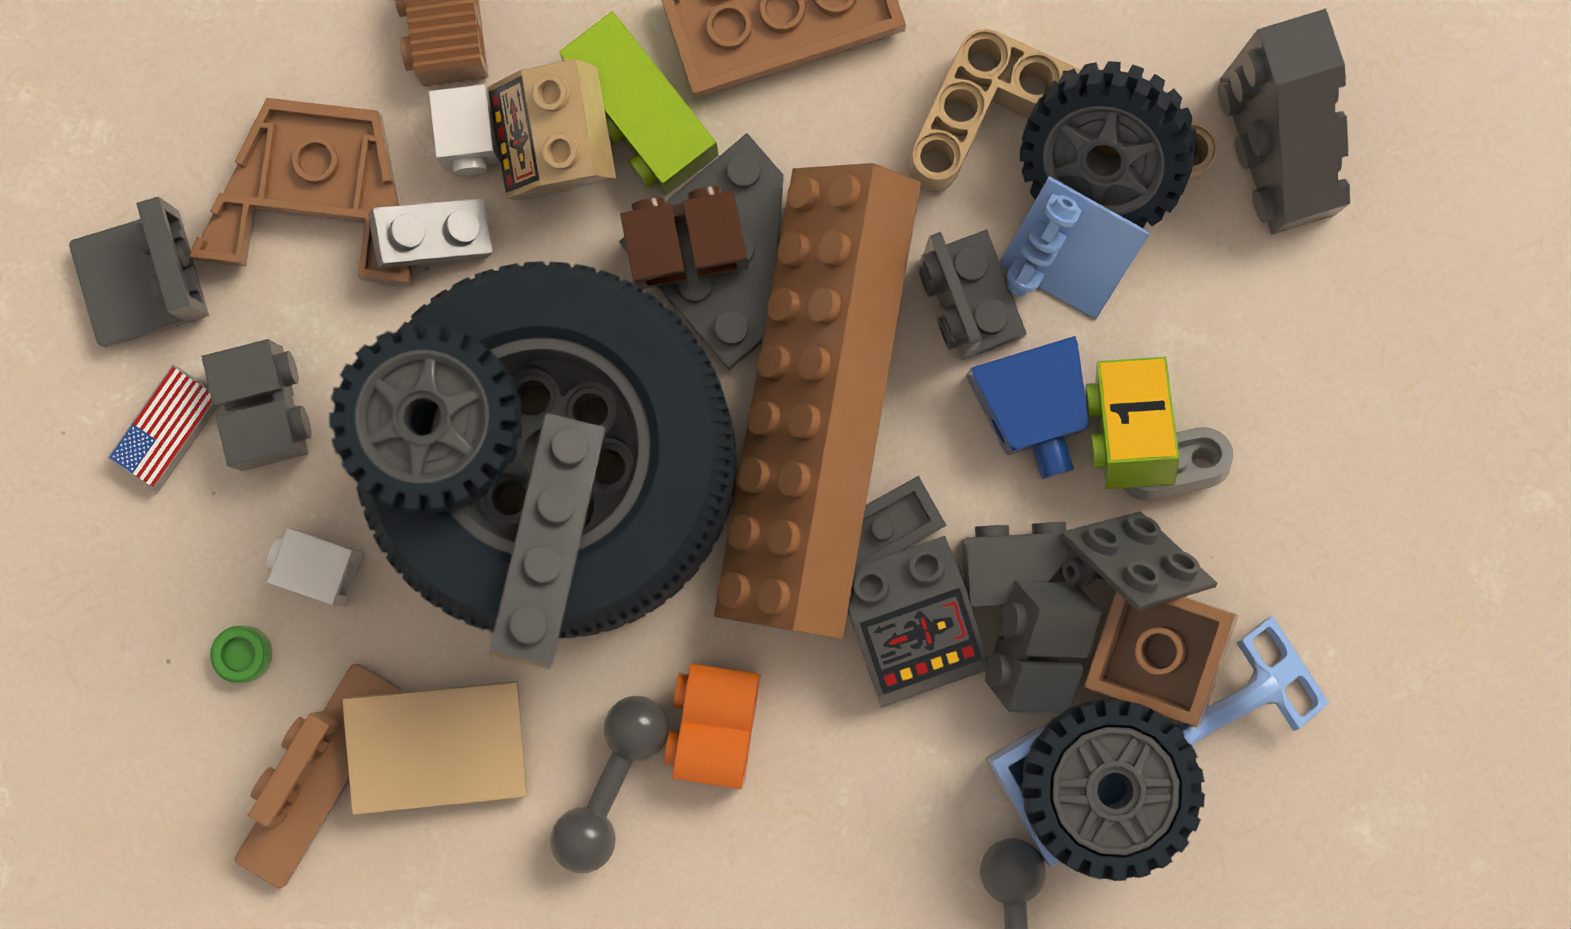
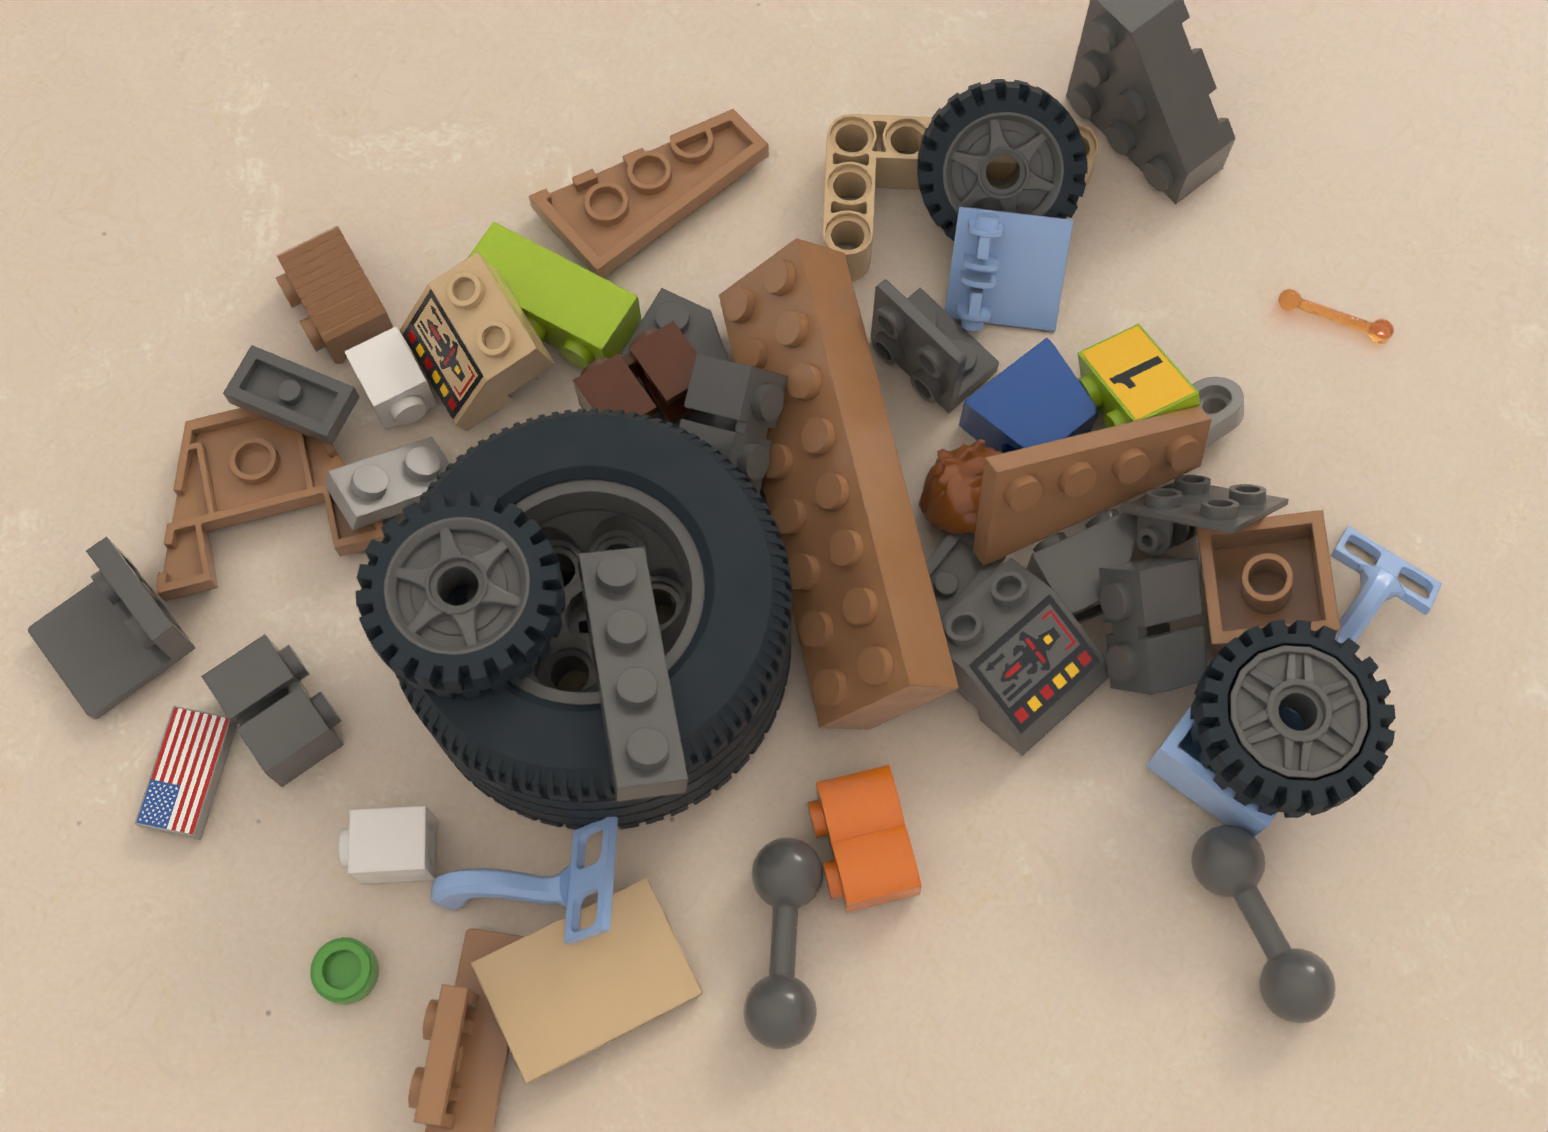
camera: 25 degrees left, 15 degrees down
none -> dark grey plate [223,345,360,446]
none -> light blue piece [431,816,618,944]
none -> dark grey piece [679,354,788,493]
none -> dark orange hair [918,439,1003,534]
none -> medium nougat wing [973,406,1212,566]
none -> clear orange hinge [1278,289,1394,344]

